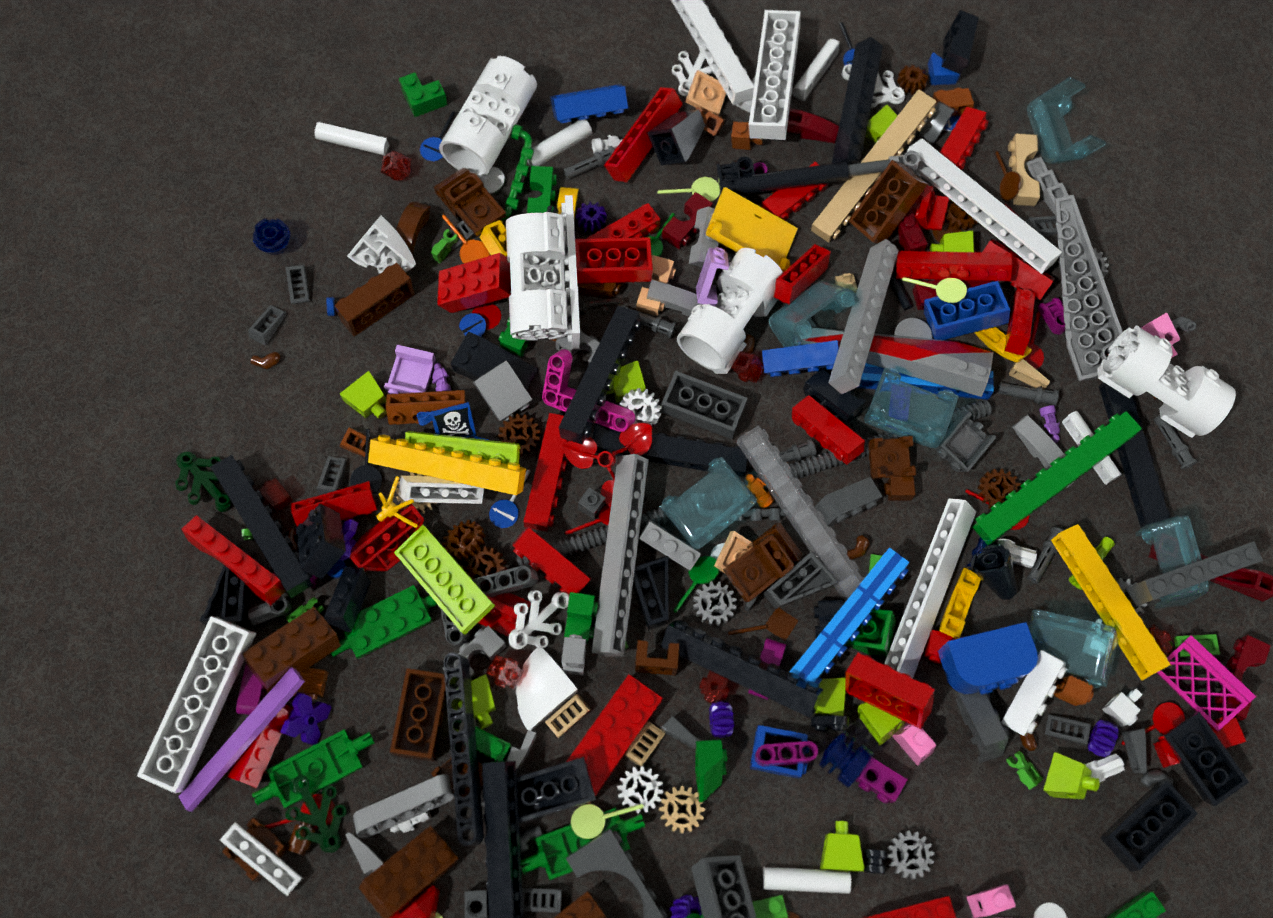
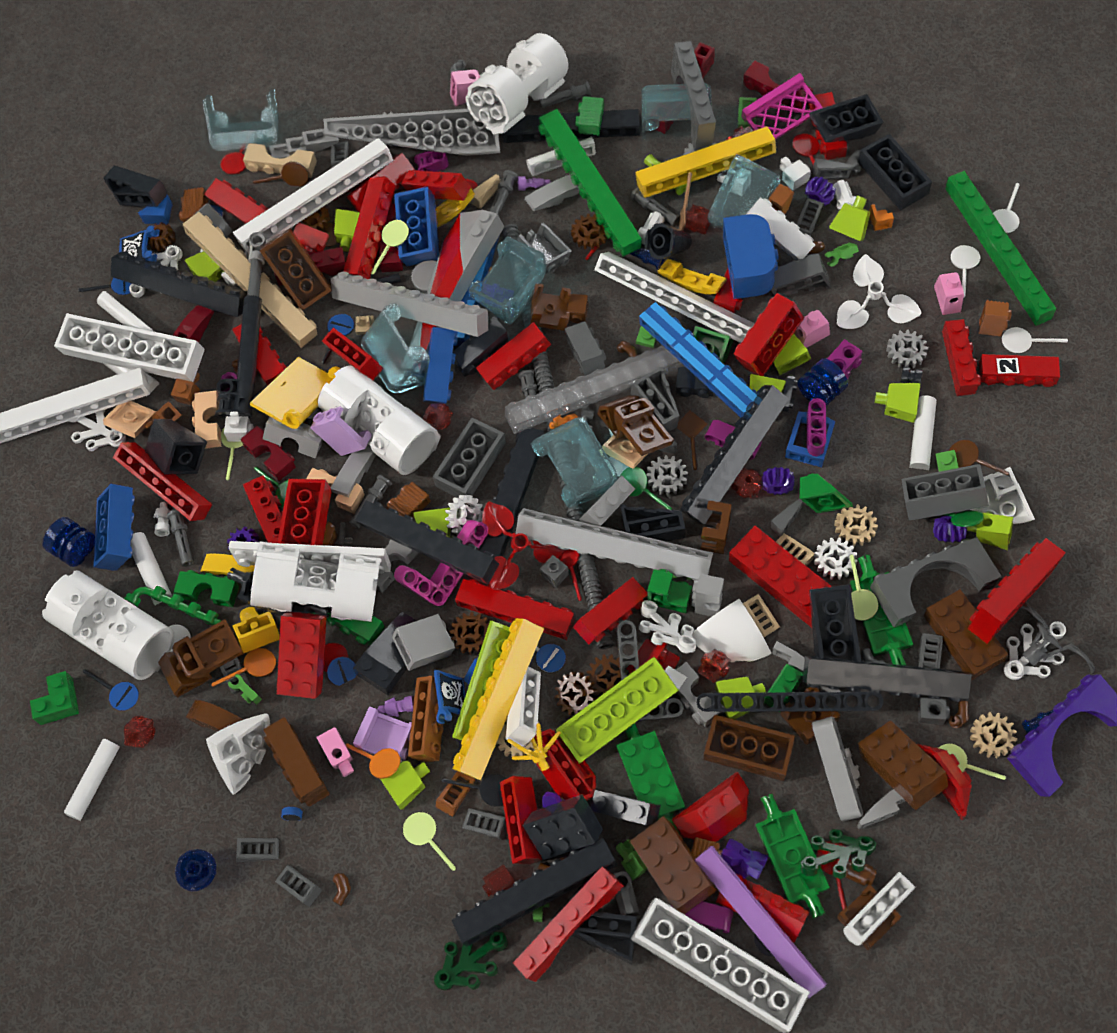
camera: 70 degrees left, 5 degrees down
none -> clear blue wheel [42,517,95,567]
none -> flag [119,226,159,262]
none -> light nougat arch [192,391,221,449]
none -> red piece [221,129,253,174]
none -> white brick [224,412,254,442]
none -> bright pink torso [317,727,354,777]
none -> blue piece [321,314,354,364]
none -> orange piece [346,743,401,779]
none -> dark orange brick [386,482,431,519]
none -> yellowish green piece [403,812,456,871]
none -> green brick [576,96,604,135]
none -> white sticker [665,666,687,689]
none -> red wedge [671,772,749,843]
none -> medium nougat piece [679,173,692,231]
none -> clear red brick [686,204,712,235]
none -> white plant [837,254,921,329]
none -> orange panel [870,204,894,231]

